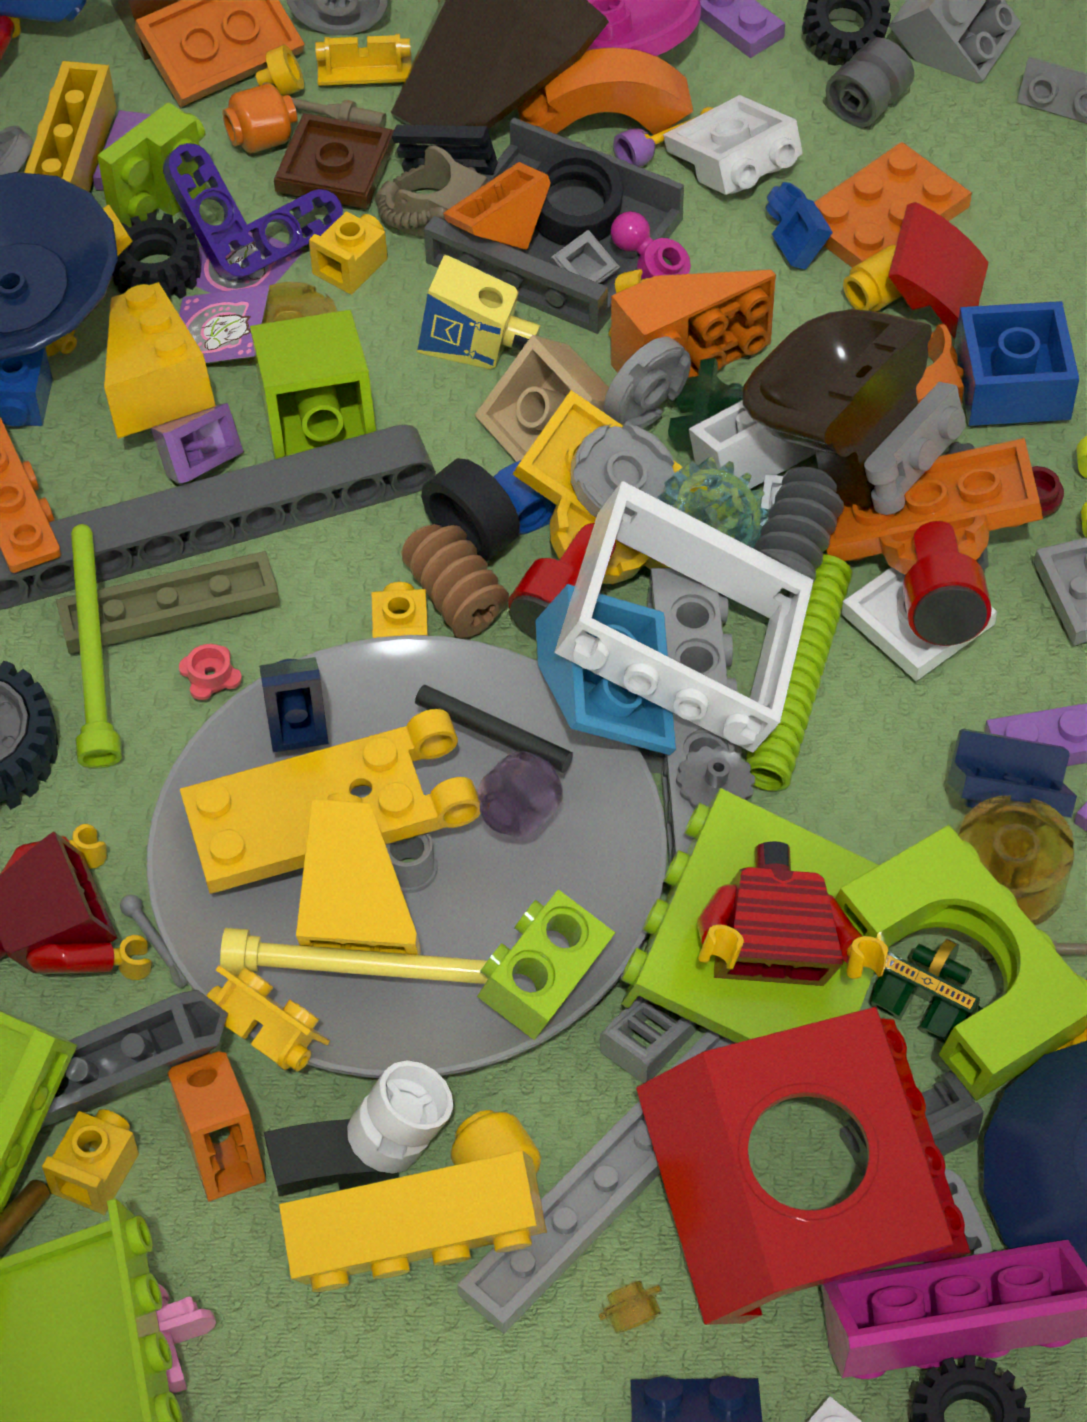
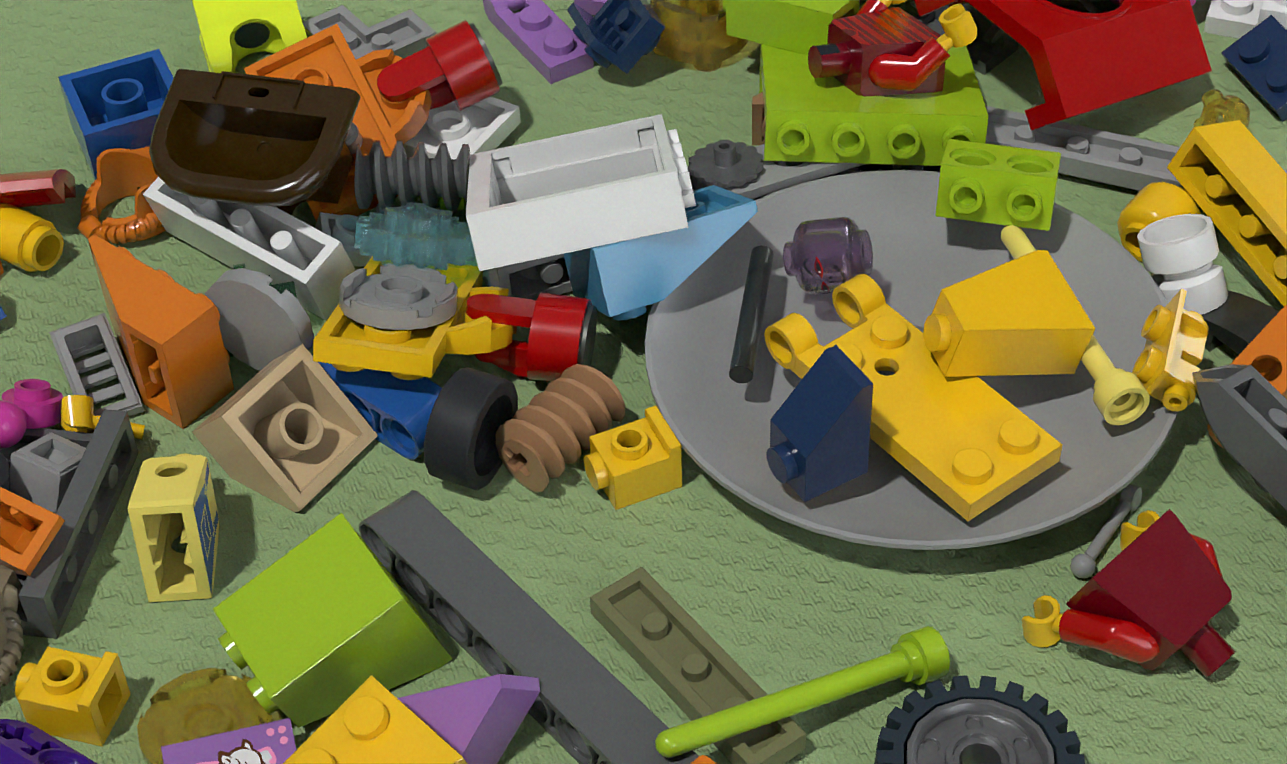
camera: 110 degrees left, 10 degrees down
coral plate [179,644,242,700] -> none

